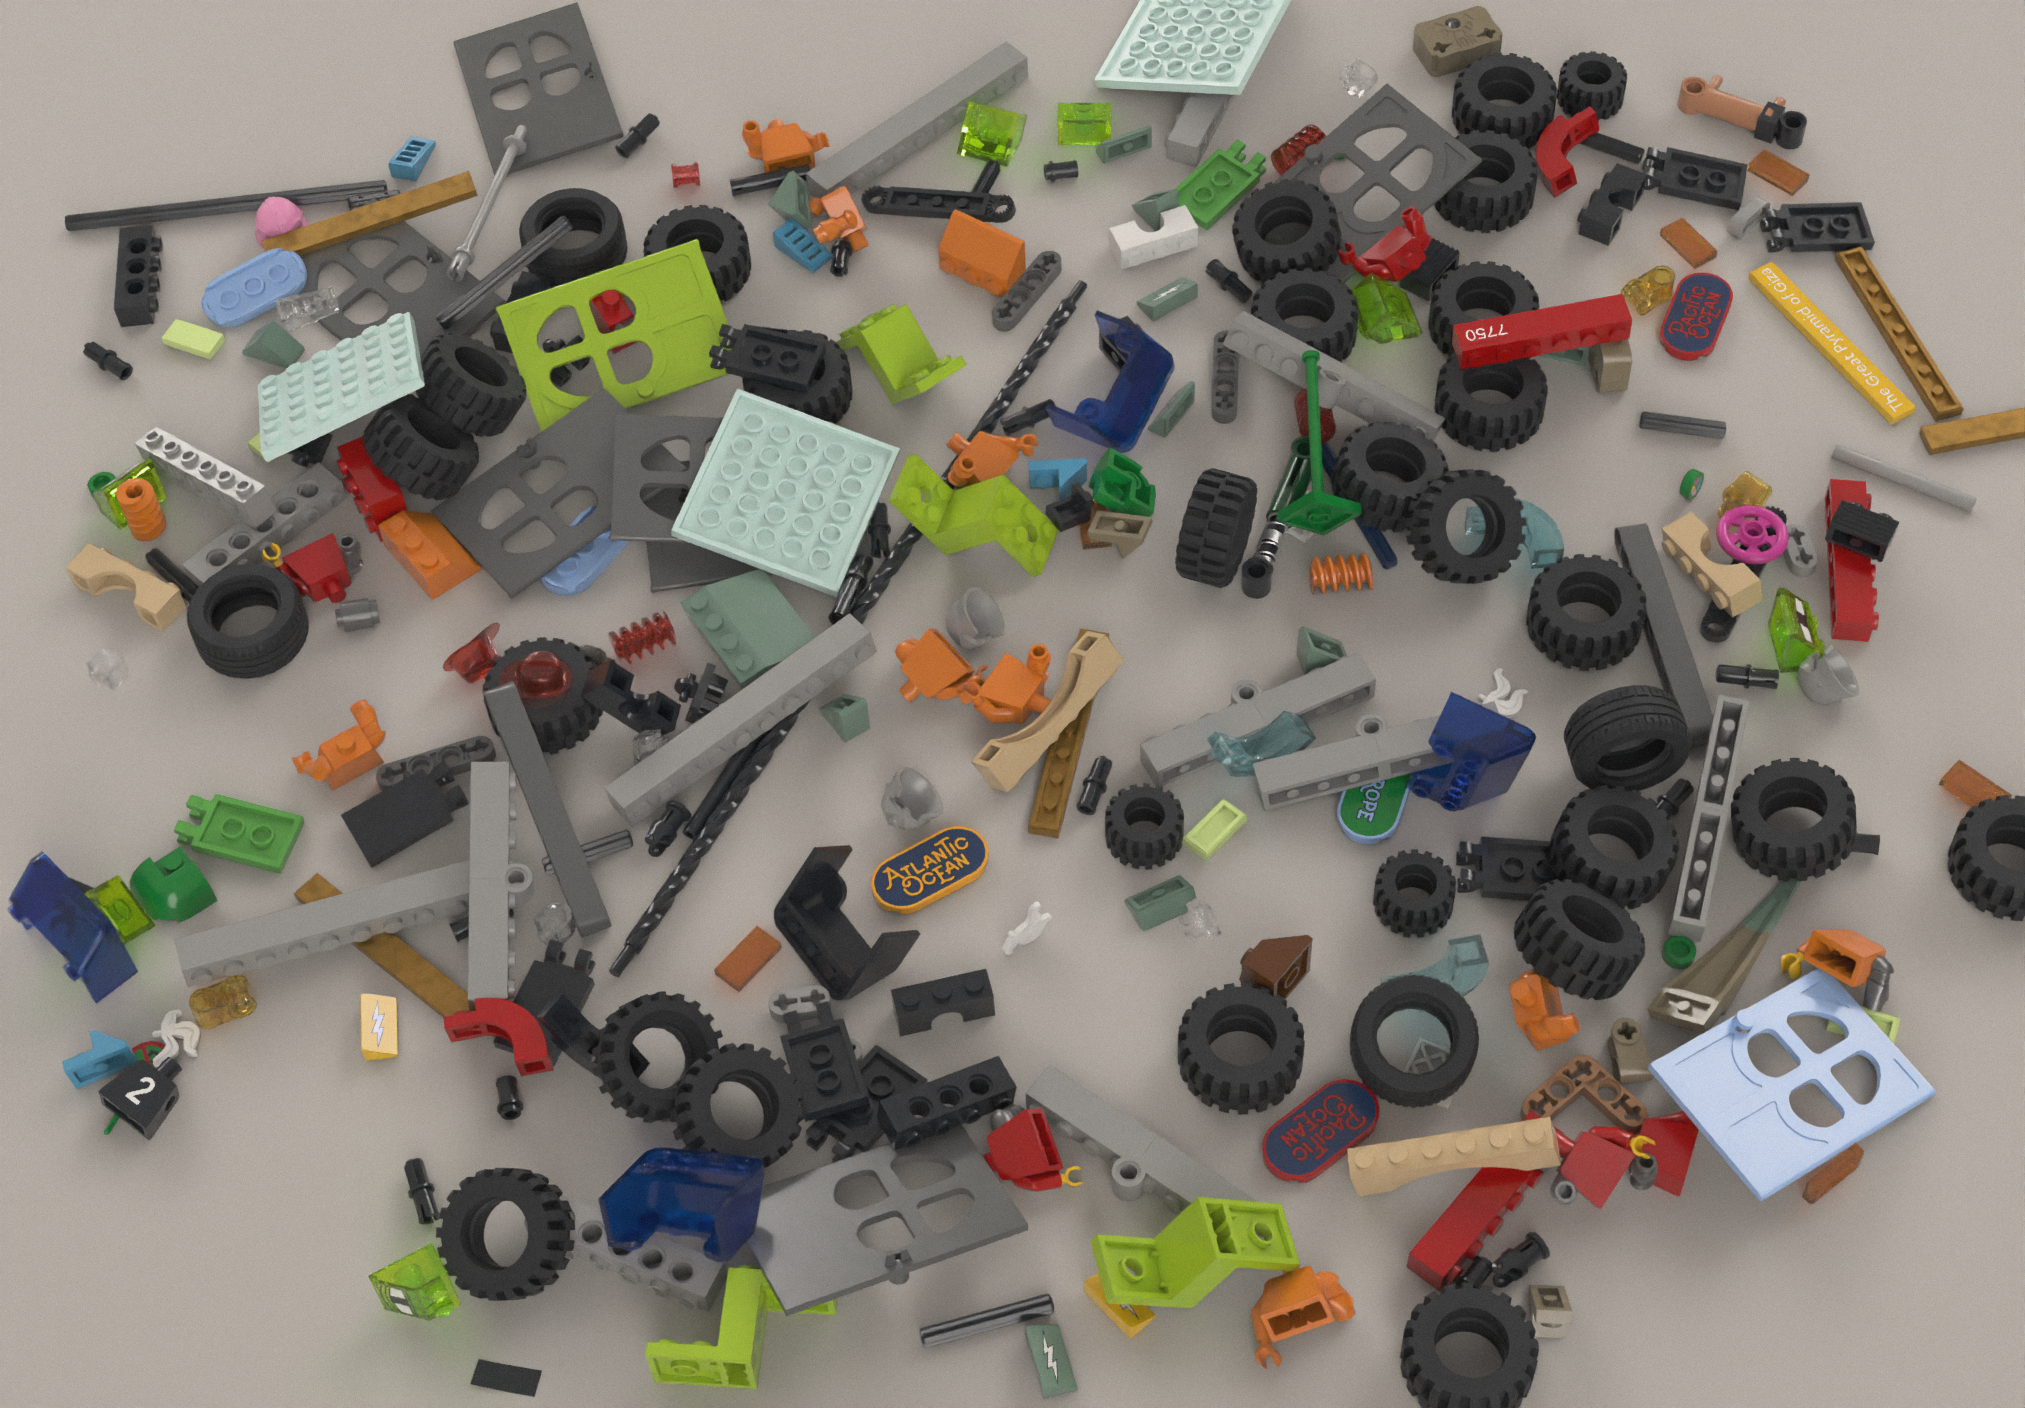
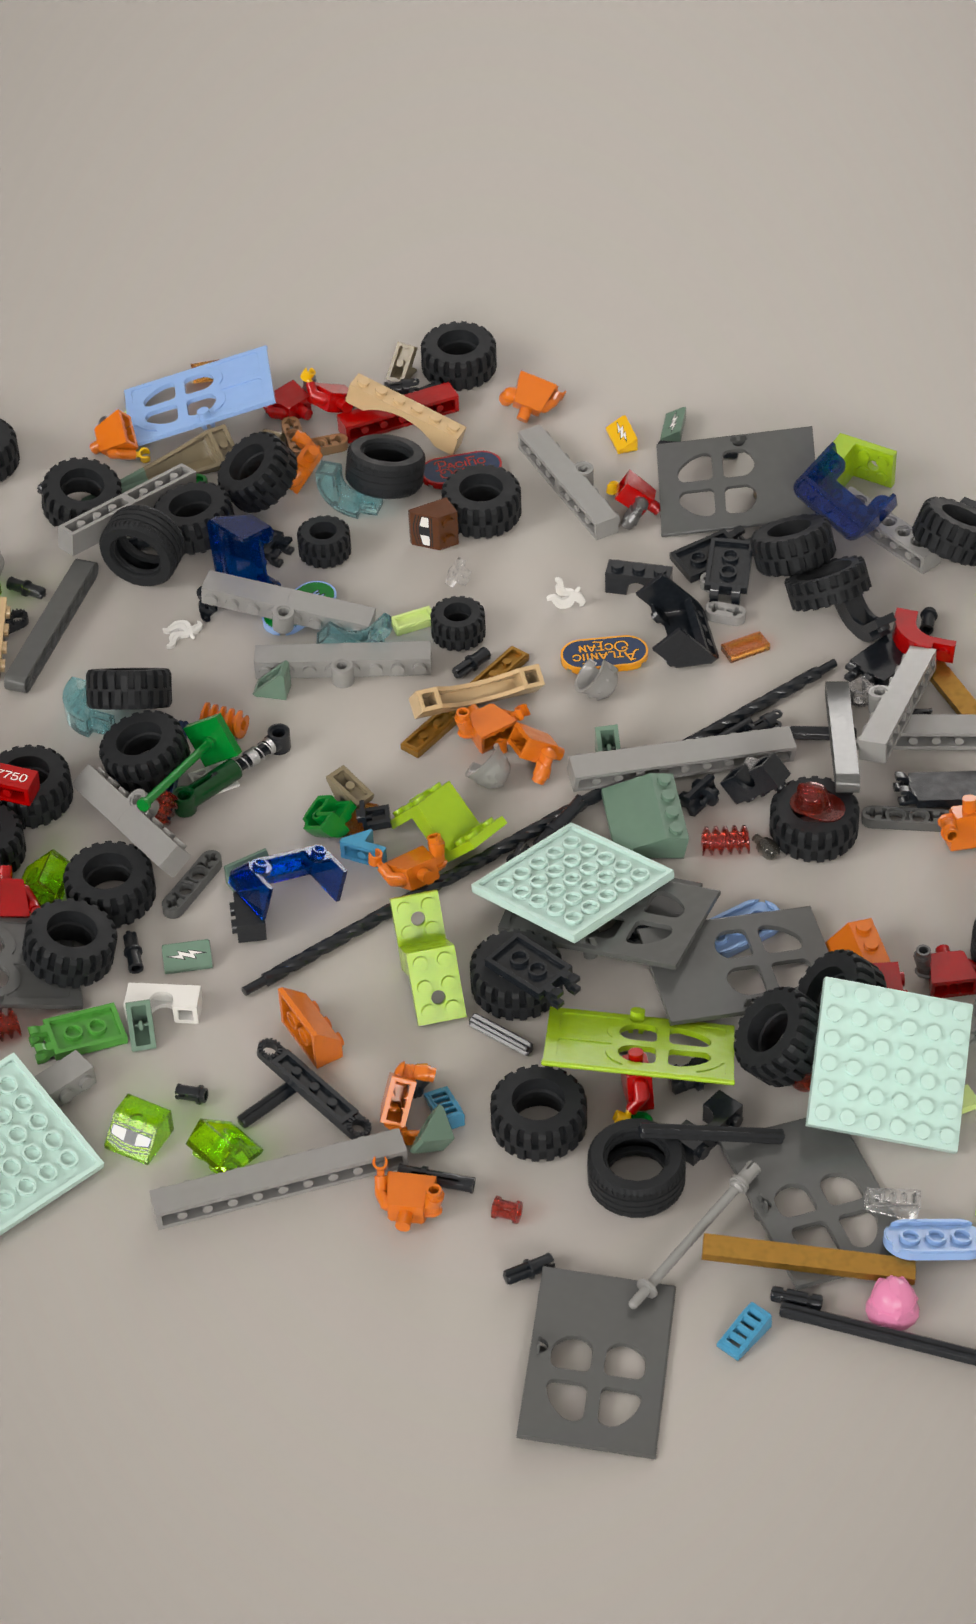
camera: 155 degrees left, 10 degrees down
sand green slope [242,321,305,368] -> none
dark grey brick [335,598,380,632] -> none
clear red piece [443,622,500,683] -> none
black brick [877,1056,1017,1150] -> none
dark grey beam [992,251,1062,331] -> none
black axle [1000,399,1057,436] -> none
lime bracket [1090,1196,1301,1308] -> none
sand green slope [1096,125,1152,164] -> none
sand green slope [1124,875,1198,931] -> none
black tyre [1175,468,1258,588] -> none
black tyre [1526,554,1647,671] -> none

